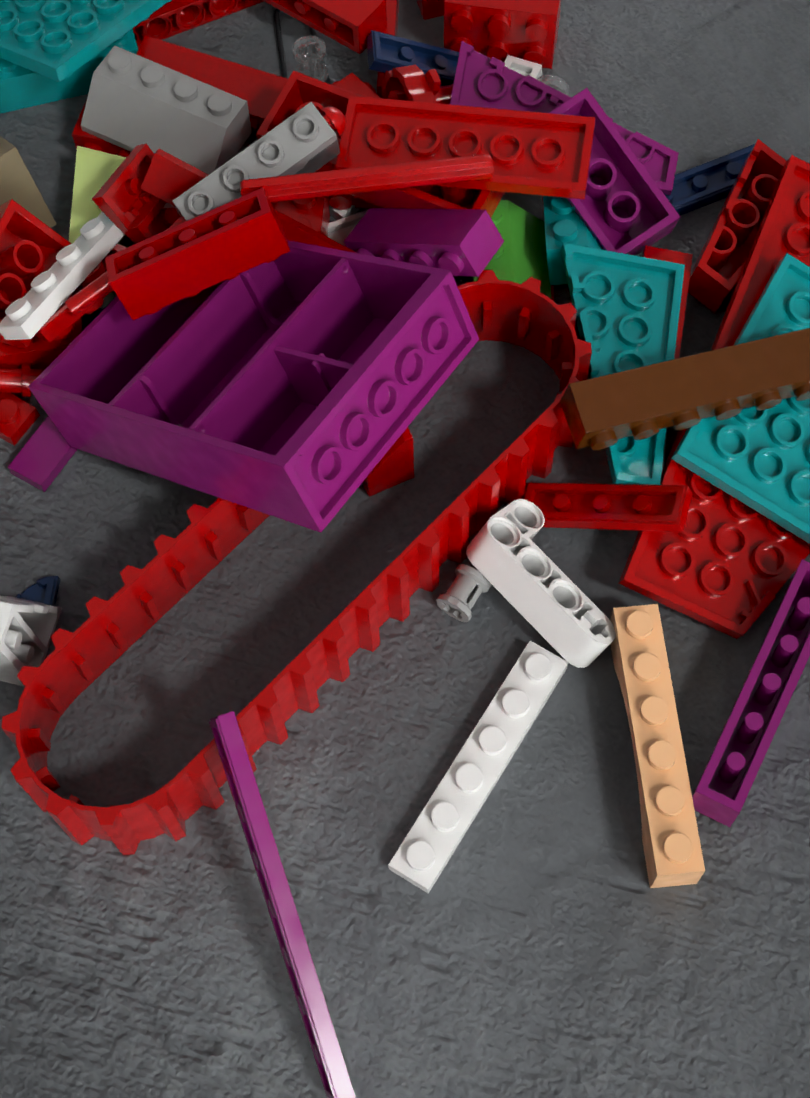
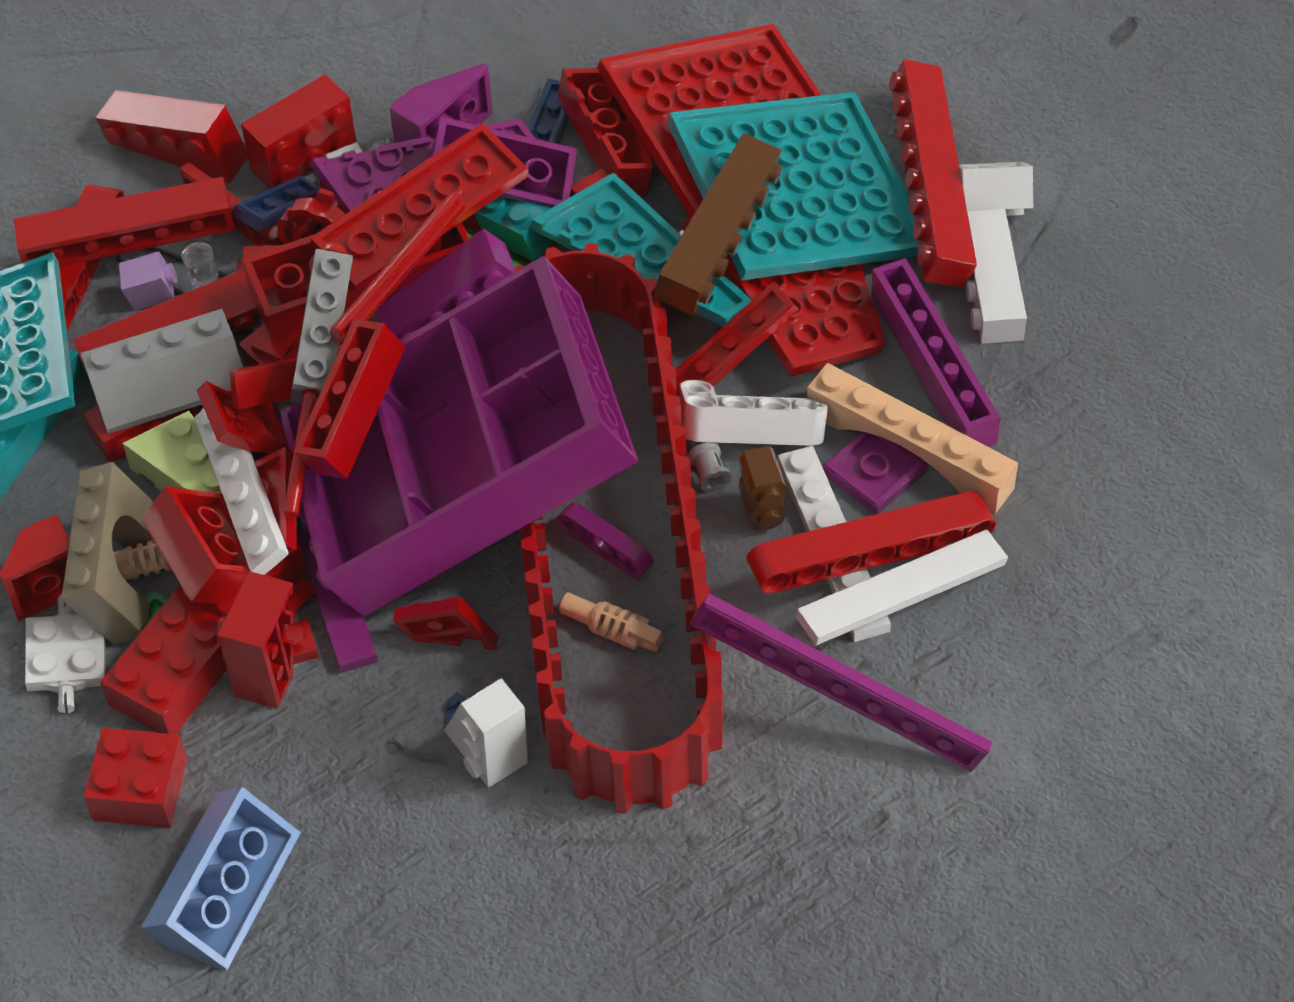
camera: 50 degrees left, 10 degrees down
none -> lavender brick [119,251,178,311]
none -> magenta slope [389,63,493,143]
none -> red wing [393,597,498,650]
none -> magenta beam [557,502,654,579]
none -> light nougat hinge [559,592,663,652]
none -> reddish brown brick [738,446,787,530]
none -> red beam [746,491,997,594]
none -> white tile [795,530,1008,645]
none -> magenta tile [822,432,928,515]

